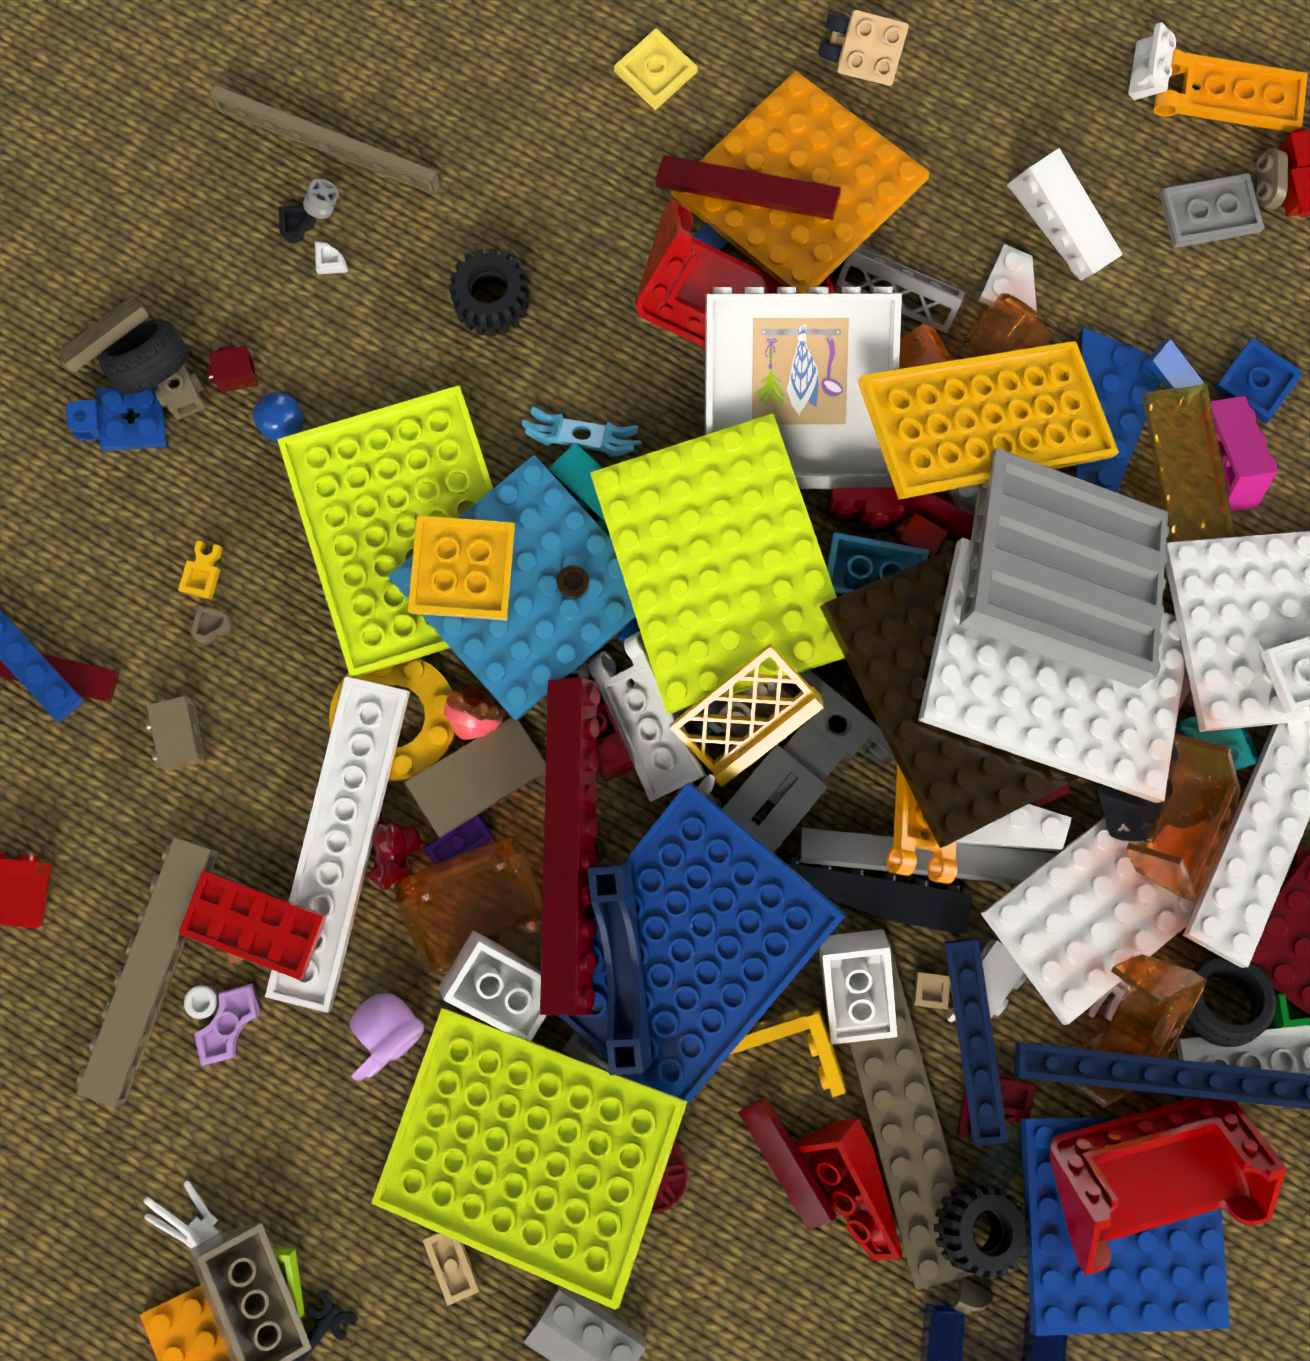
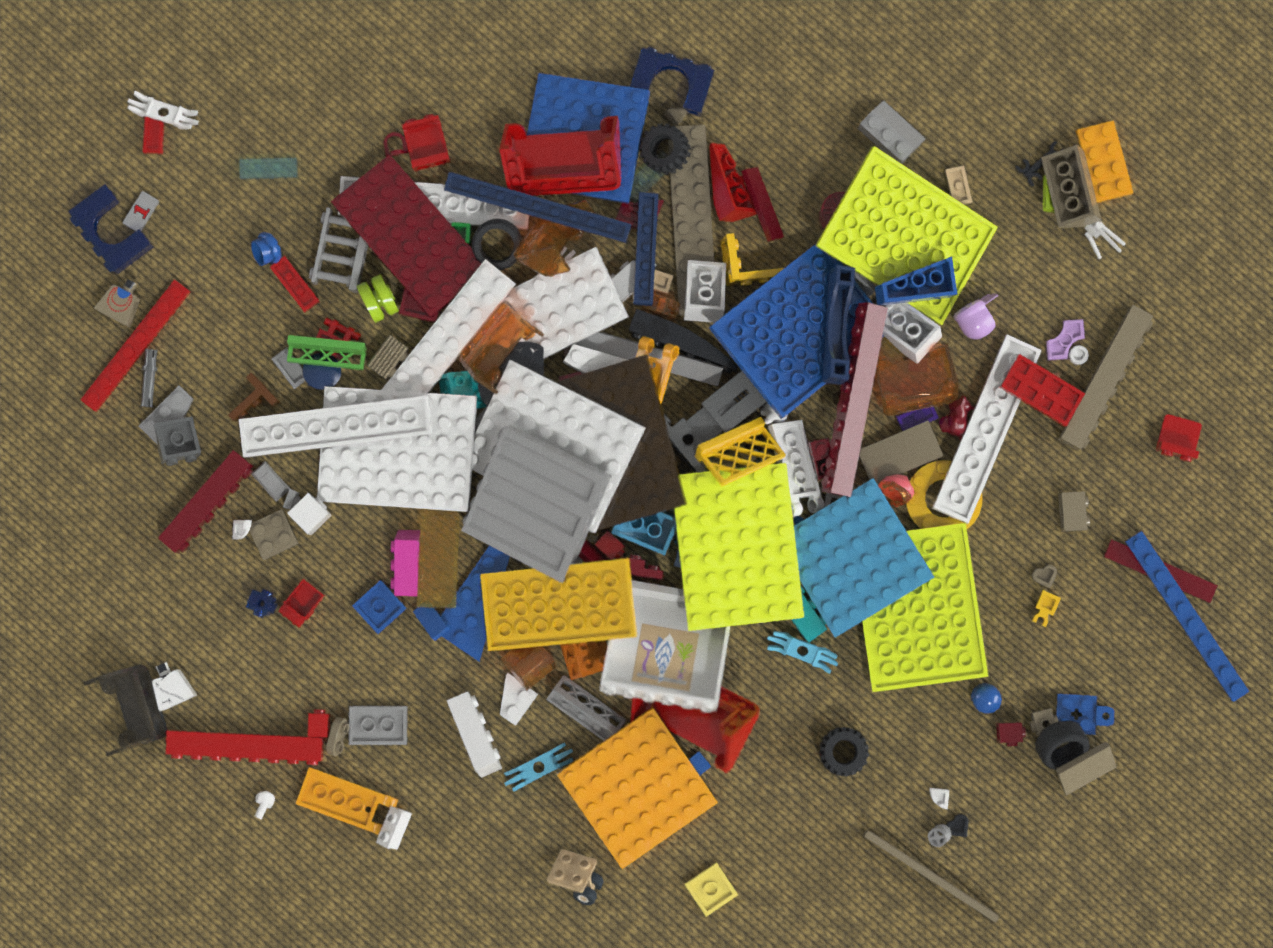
camera: 170 degrees left, 5 degrees up
yellow plate [408,515,515,621] -> none
dark brown tile [557,565,589,599] -> none
dark red tile [655,155,841,220] -> none
none -> medium azure piece [504,742,574,792]
none -> clear orange leg [641,293,680,319]
none -> blue wedge [875,256,957,306]

